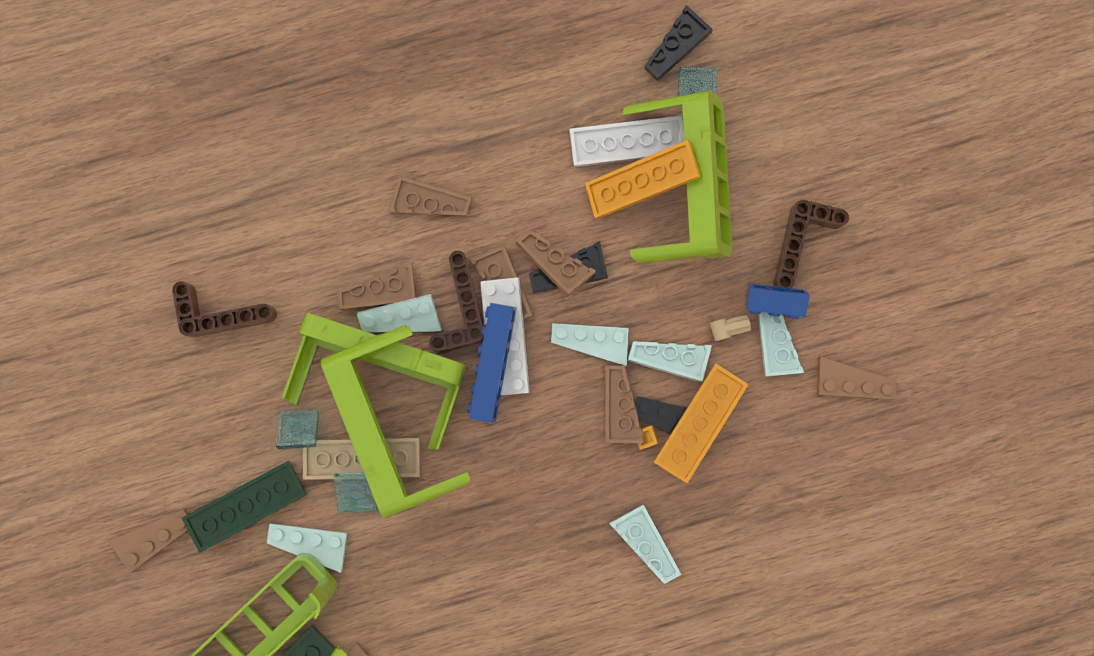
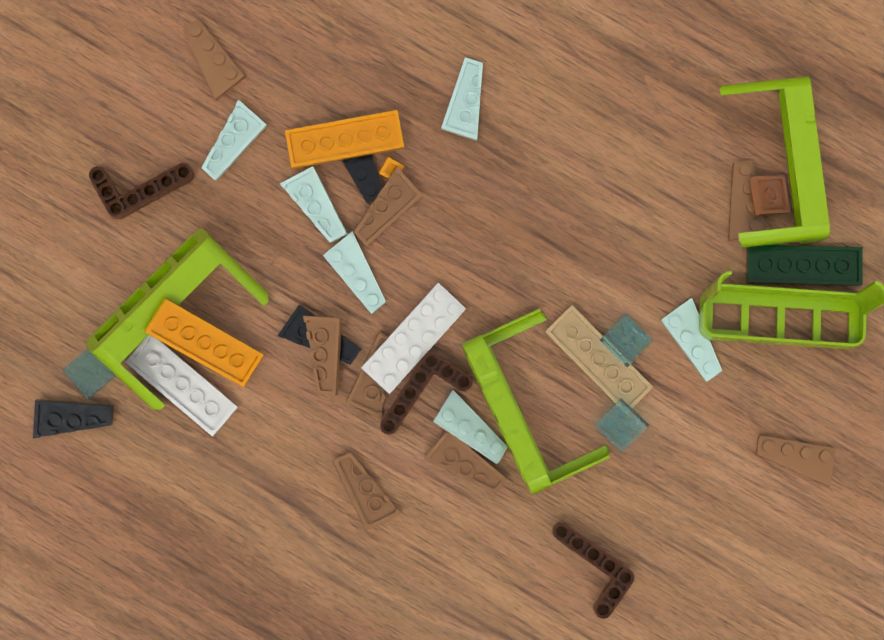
camera: 135 degrees left, 0 degrees up
dark green plate [182,461,307,553] -> none
lime piece [321,325,470,518] -> none
blue brick [468,303,517,423] -> none
tan piece [710,315,751,341] -> none
blue brick [745,283,810,319] -> none

